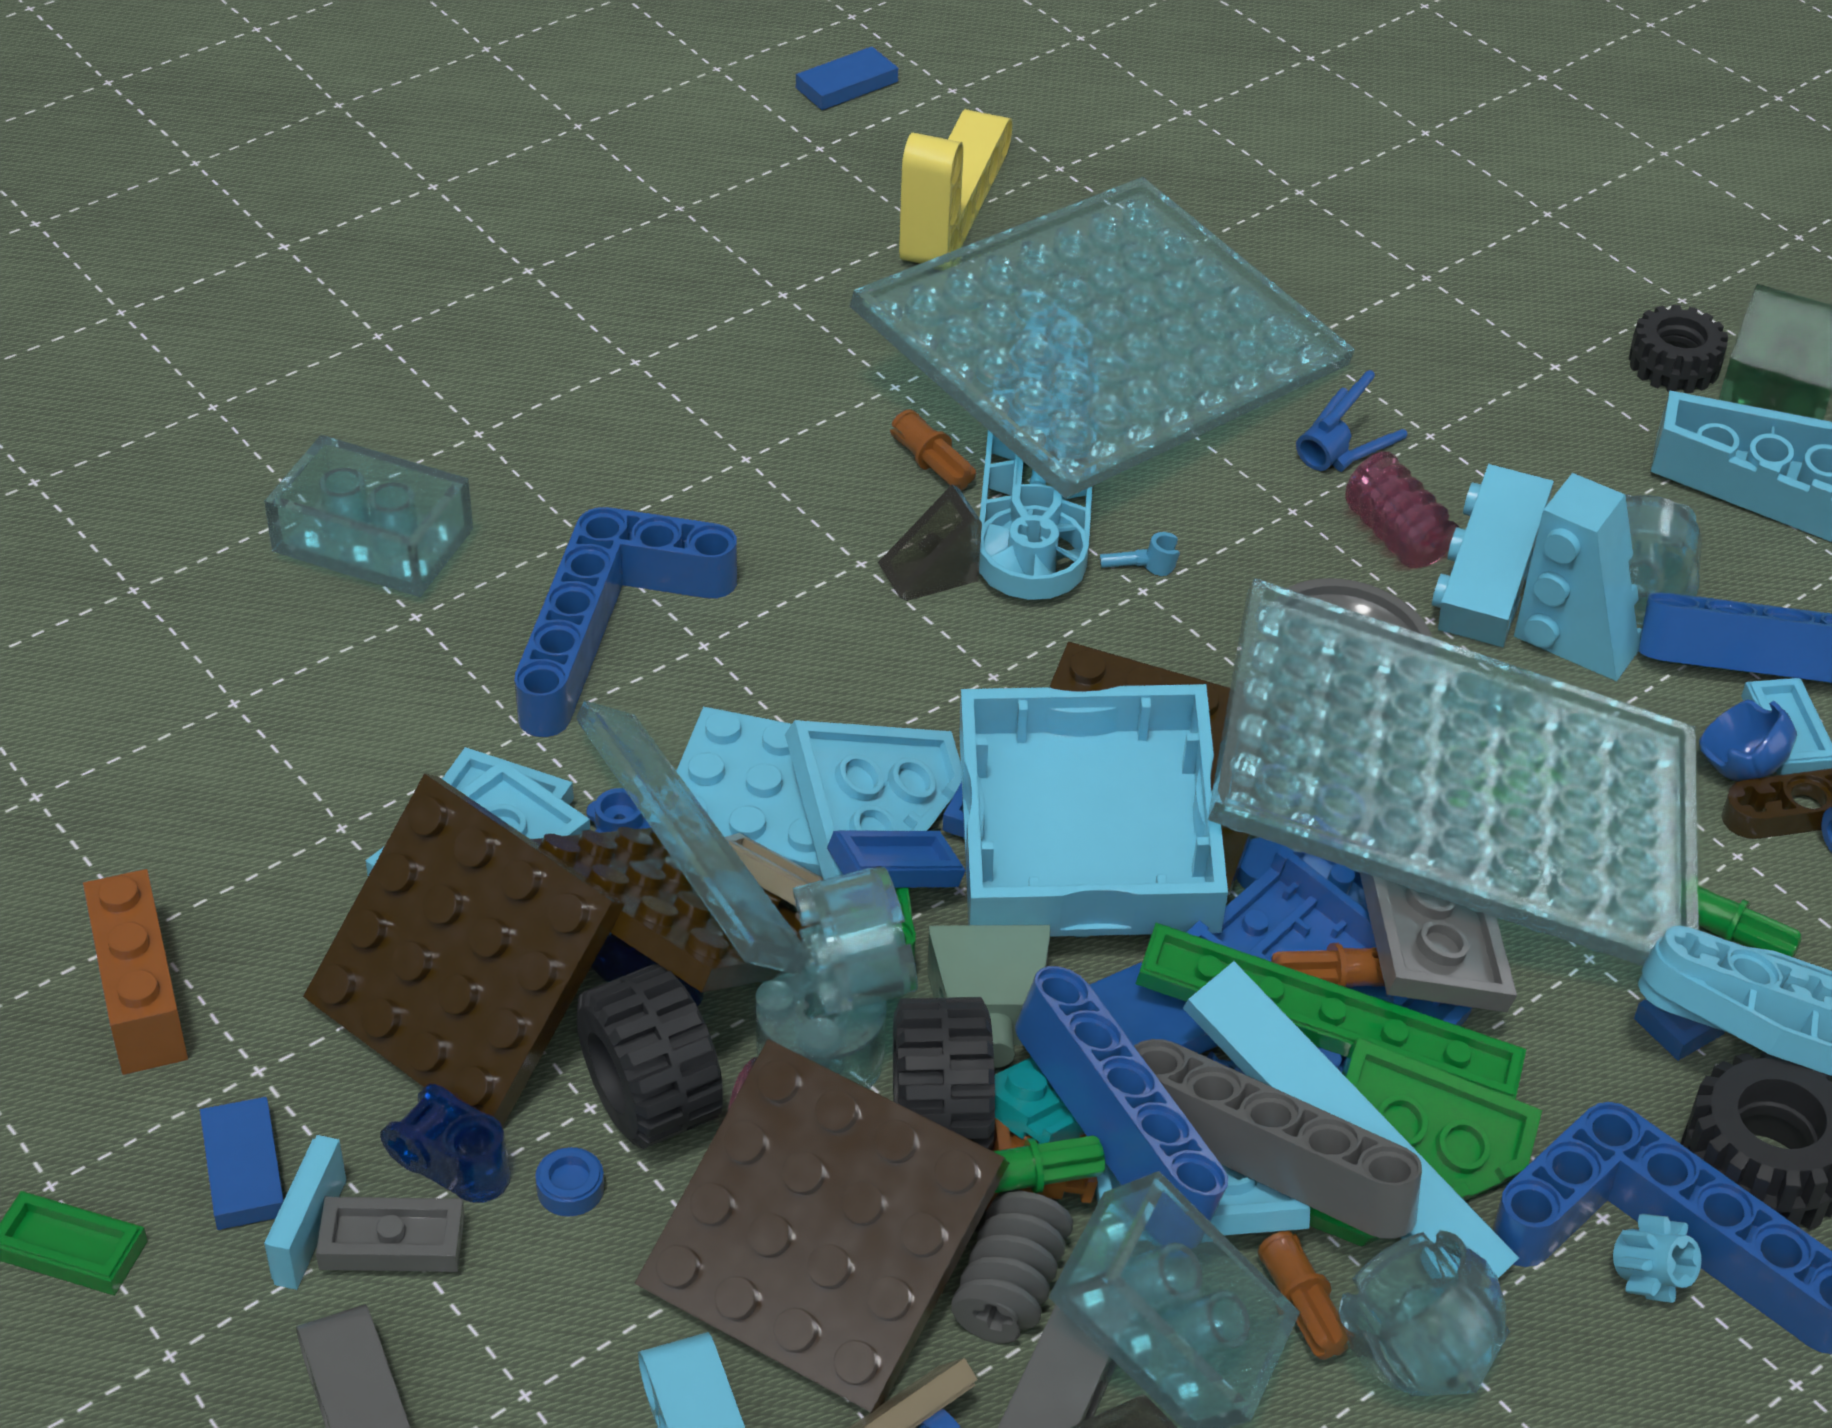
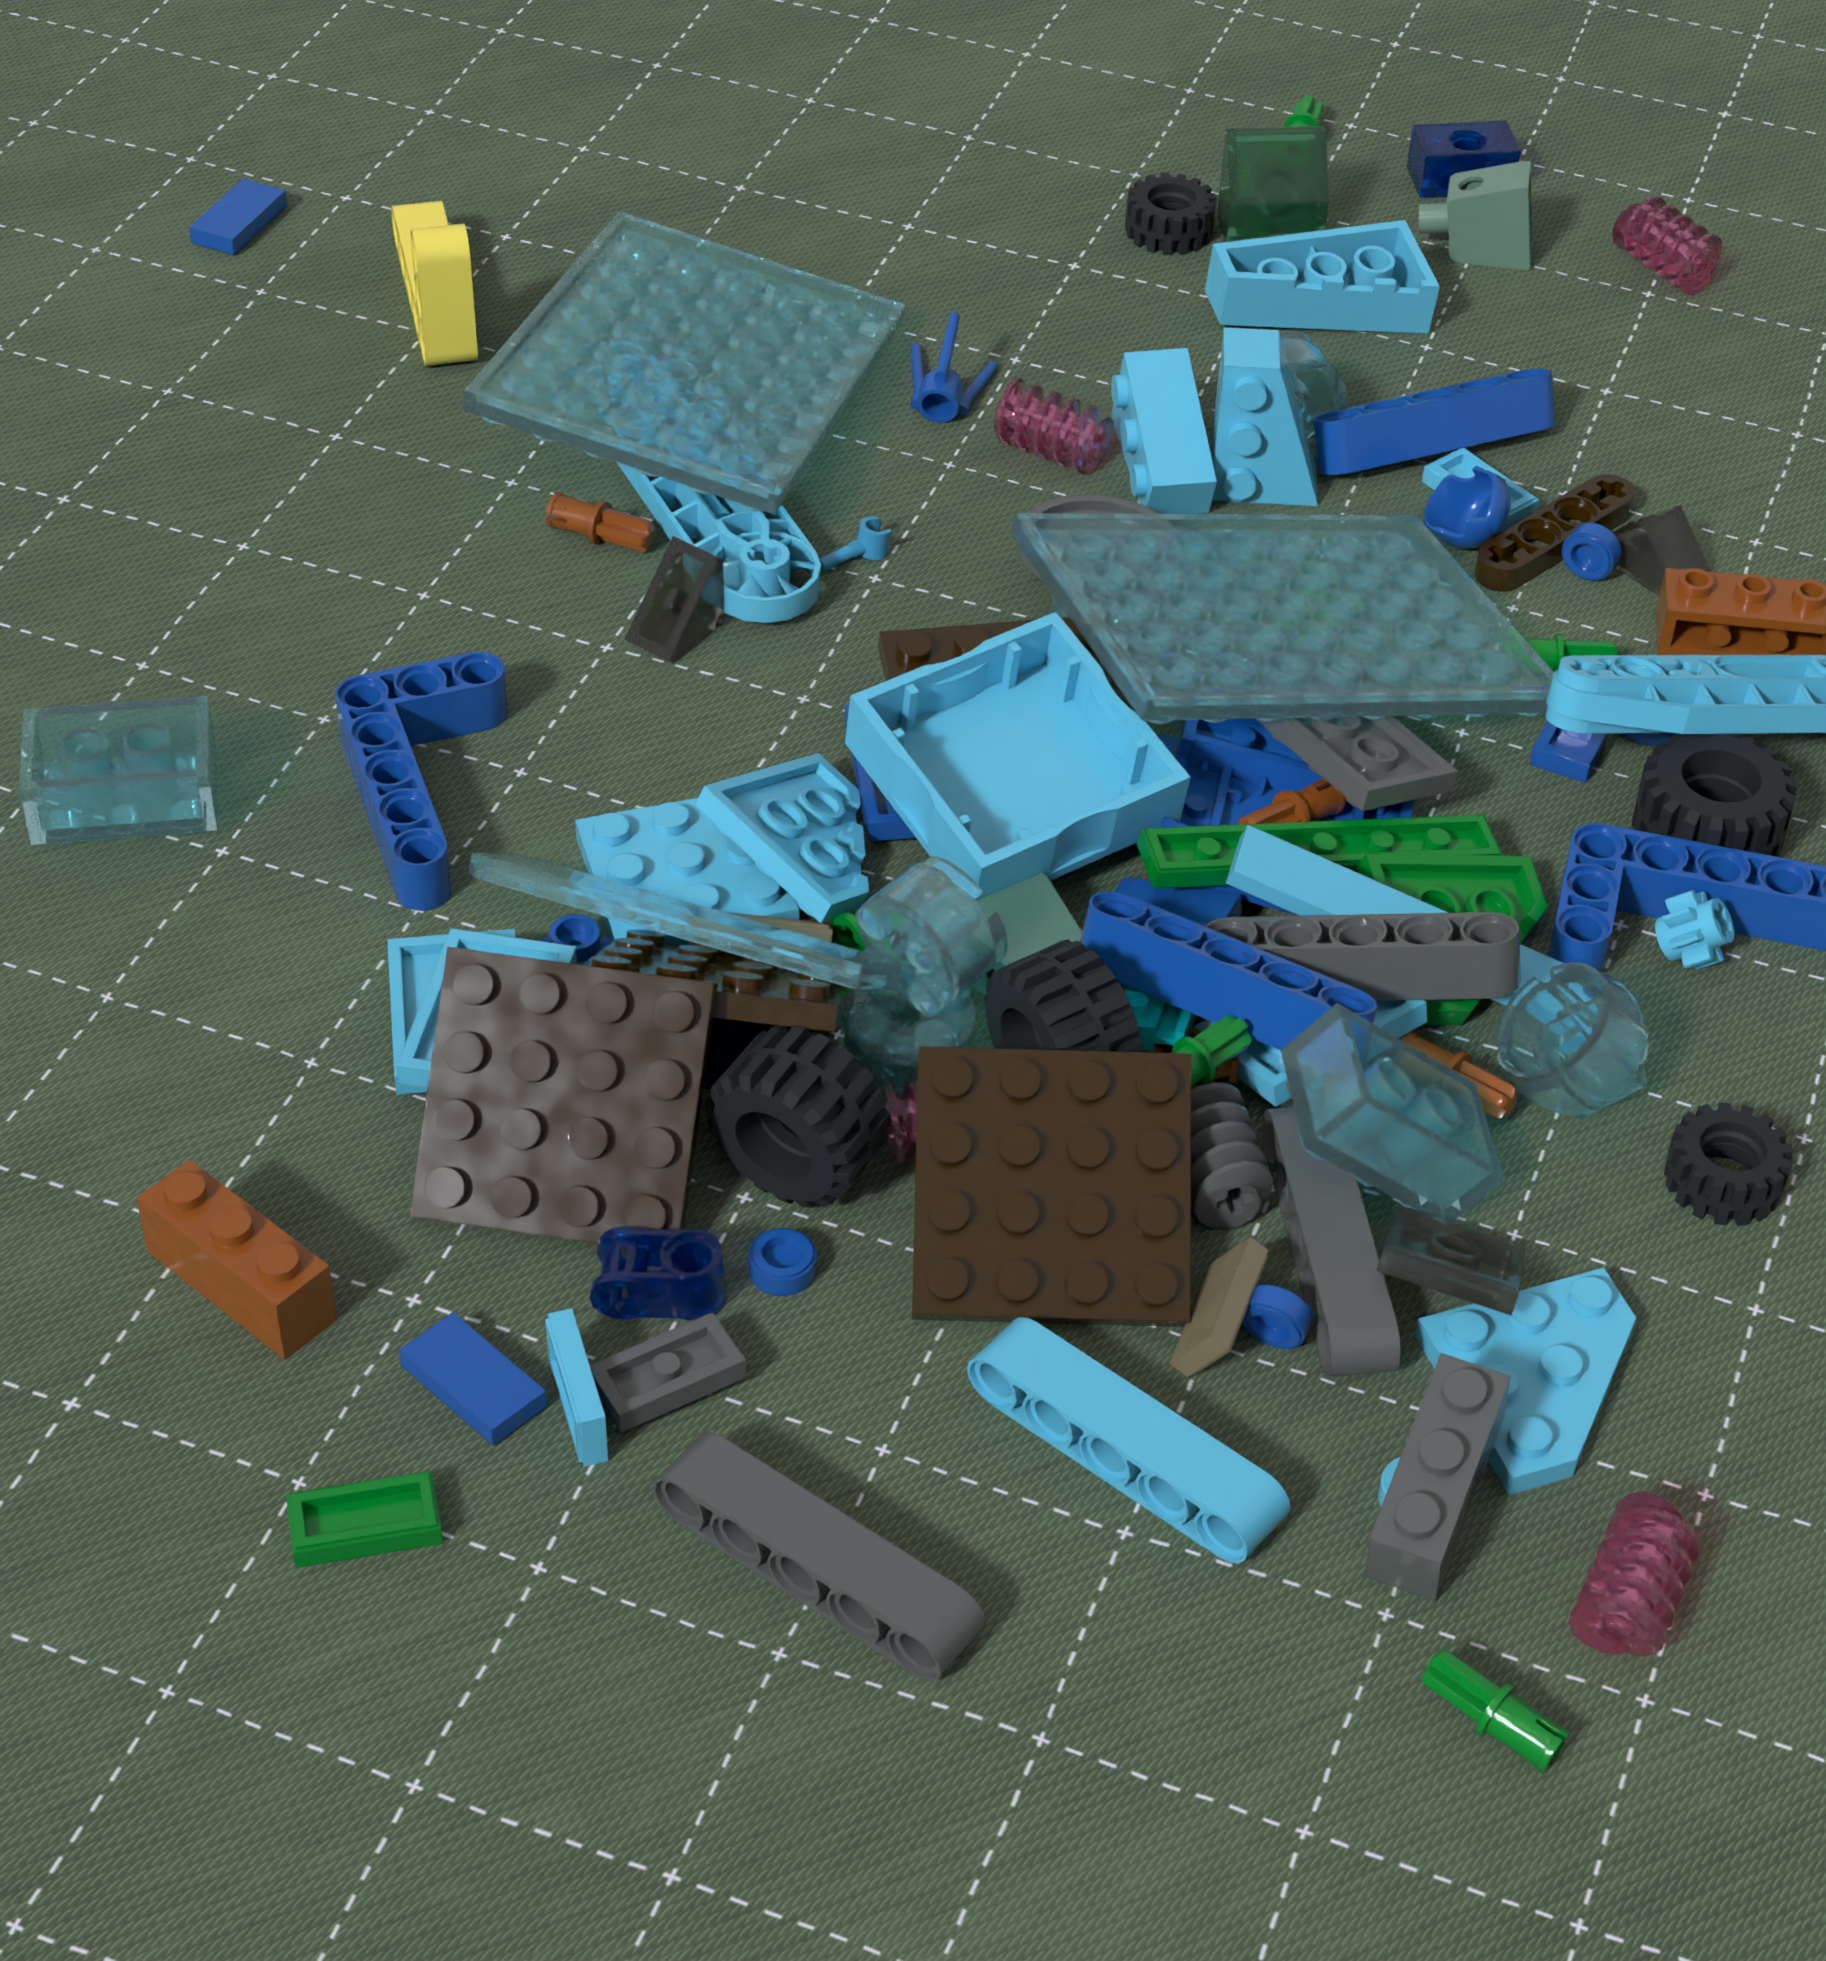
camera: 30 degrees left, 0 degrees up
blue tile [827,830,966,888] -> none

